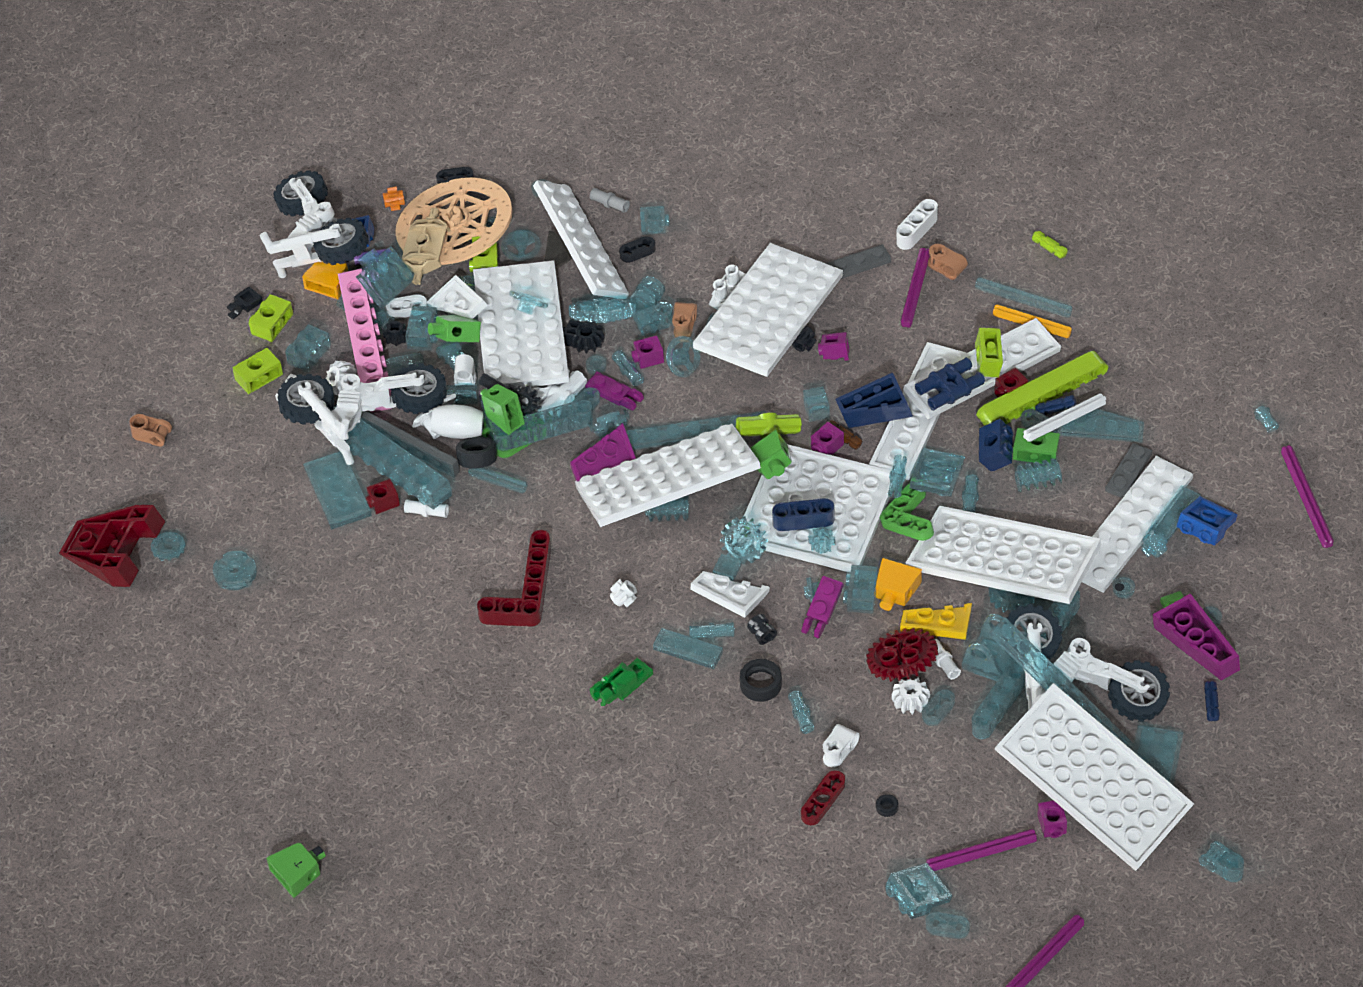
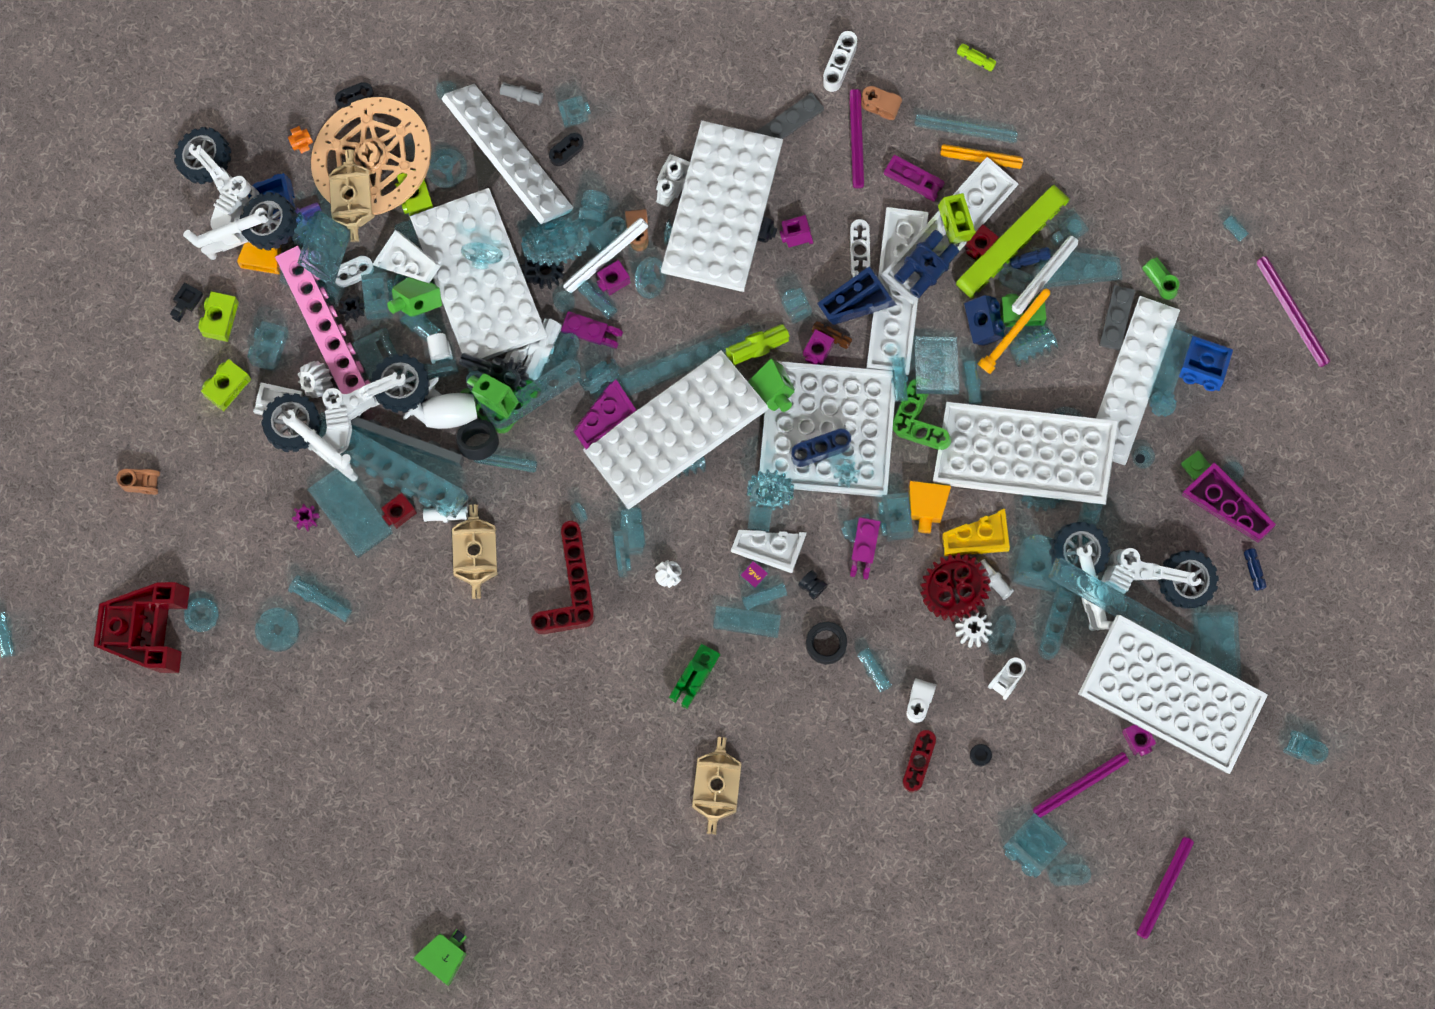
camera: 15 degrees left, 25 degrees up
none -> clear light blue pin [288,575,352,622]
none -> magenta gear [292,504,320,532]
none -> tan plate [452,504,498,599]
none -> white axle [563,218,648,293]
none -> clear light blue tile [570,502,588,524]
none -> clear light blue plate [614,508,646,578]
none -> tan plate [692,737,741,835]
none -> magenta tile [739,560,770,591]
none -> white beam [850,219,870,277]
none -> magenta plate [884,155,945,202]
none -> light orange piece [977,288,1051,374]
none -> white piece [988,658,1026,700]
none -> clear light blue plate [1051,213,1089,247]
none -> bright green piece [1142,257,1179,300]

